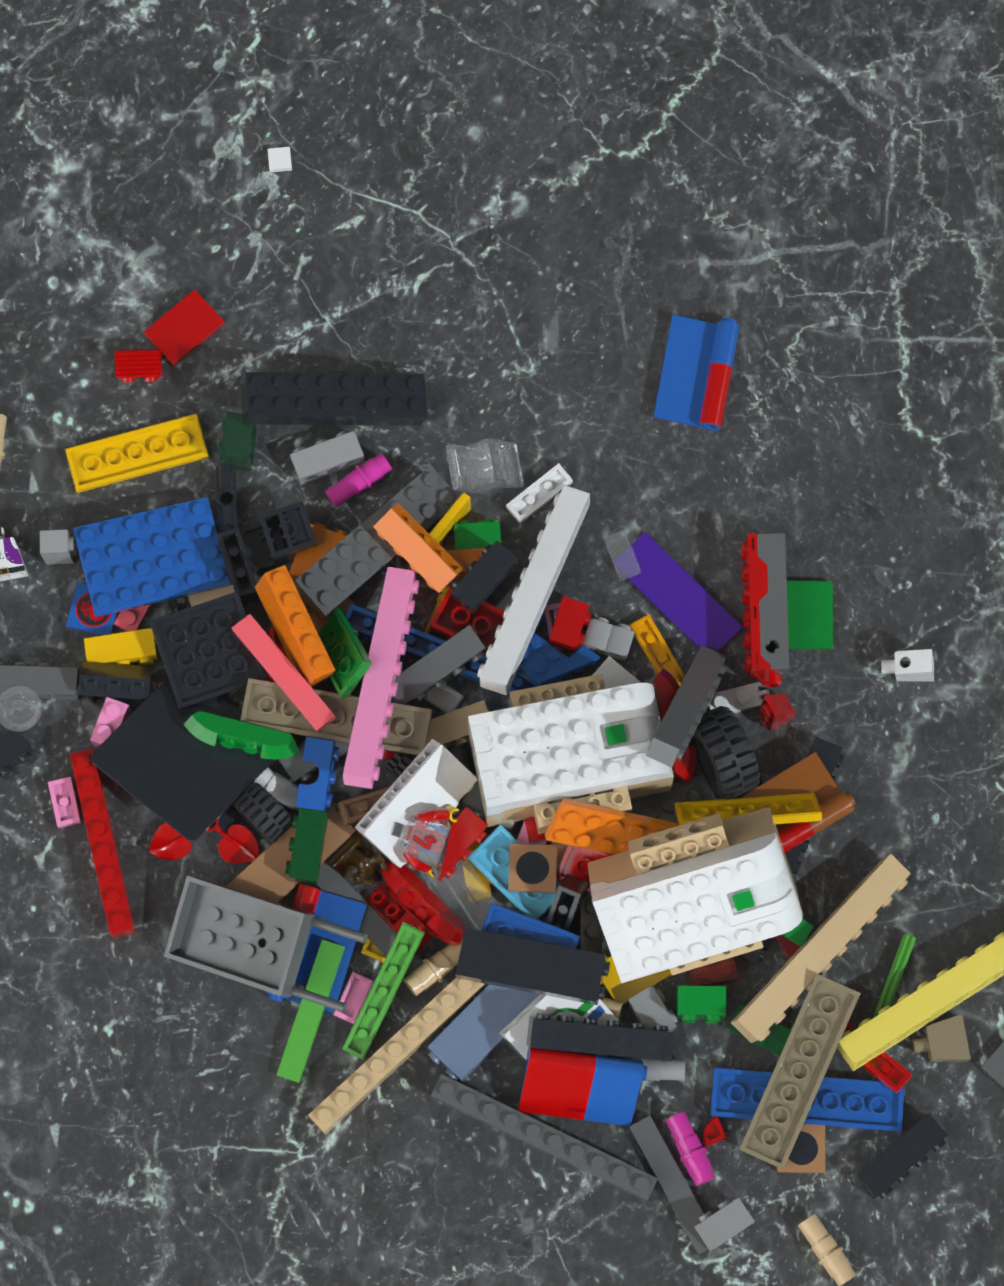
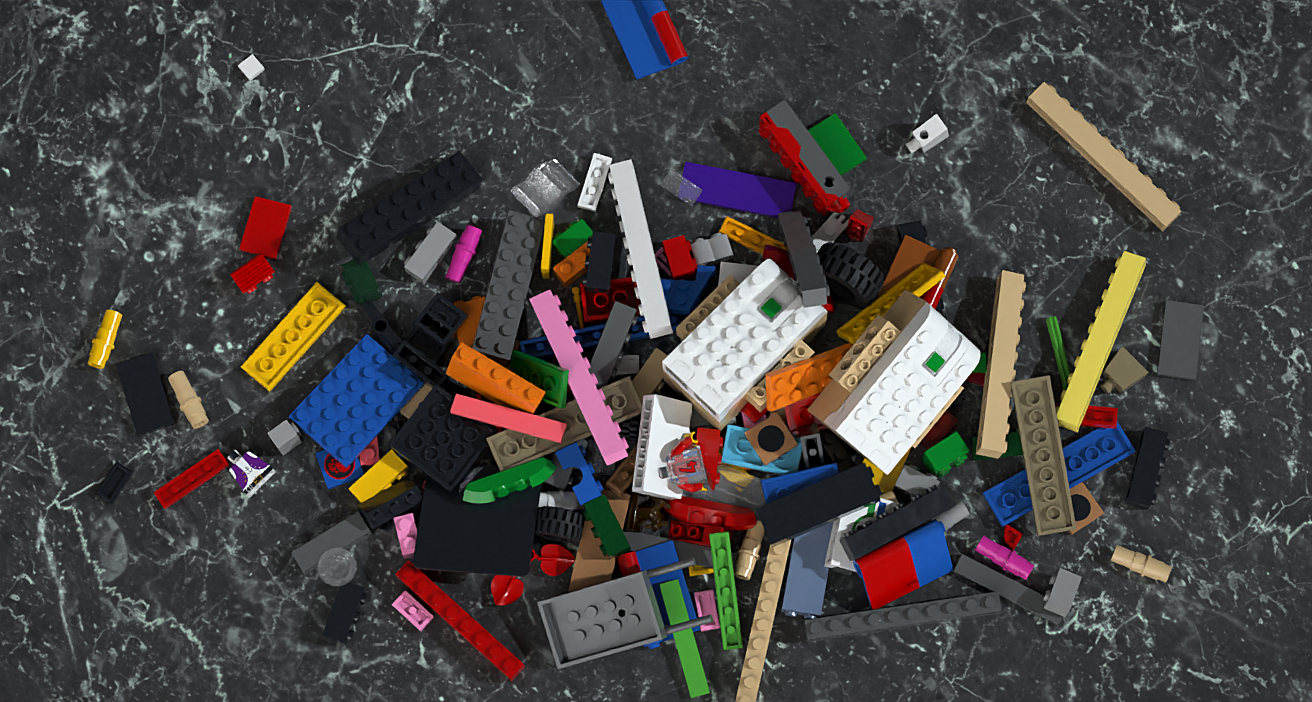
camera: 35 degrees left, 0 degrees up
orange brick [373,503,463,593] -> none

